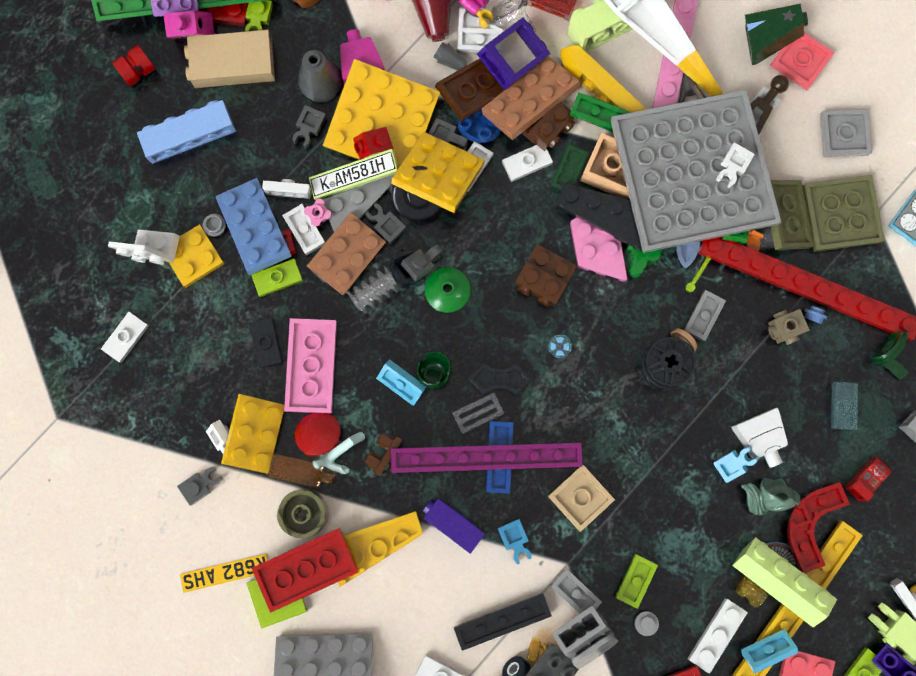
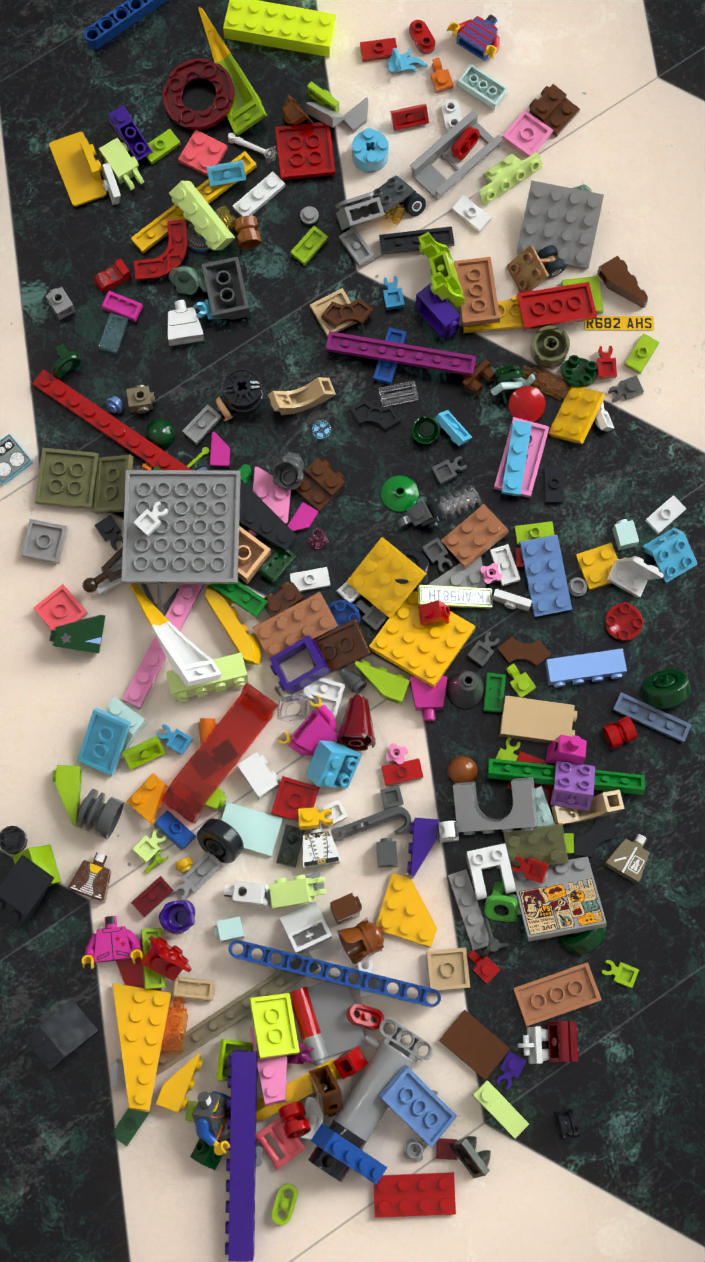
camera: 170 degrees left, 5 degrees down
none -> black plate [95,515,123,551]
none -> dark pink plate [101,291,143,322]
none -> dark green hair [146,419,174,449]
none -> dark grey slope [202,257,251,320]
none -> dark pink tile [210,432,230,468]
none -> dark orange wheel [234,216,261,250]
none -> tan arch [268,377,336,415]
none -> dark grey hair [272,451,304,491]
none -> dark pink tile [288,502,319,532]
none -> clear pink cone [309,528,328,549]
none -> reddish brown tile [321,298,373,328]
none -> lime slope [354,660,410,705]
none -> lime bracket [418,232,466,308]
none -> dark grey plate [431,456,467,485]
none -> nougat plate [454,257,500,327]
none -> green plate [483,673,506,713]
none -> dark green piece [496,365,523,404]
none -> reddish brown tile [497,637,551,667]
none -> medium azure plate [501,420,532,497]
none -> lime plate [506,663,536,698]
none -> medium nougat plate [507,245,566,293]
none -> dark green dish [561,355,598,387]
none -> red plate [596,346,617,379]
none -> reddish brown slope [597,256,648,308]
none -> red dish [605,602,644,641]
none -> light aqua brick [612,519,639,551]
none -> sand blue plate [612,692,692,743]
none -> lime plate [625,333,659,374]
none -> medium azure bracket [643,527,697,582]
none -> dark green wheel [643,669,691,709]

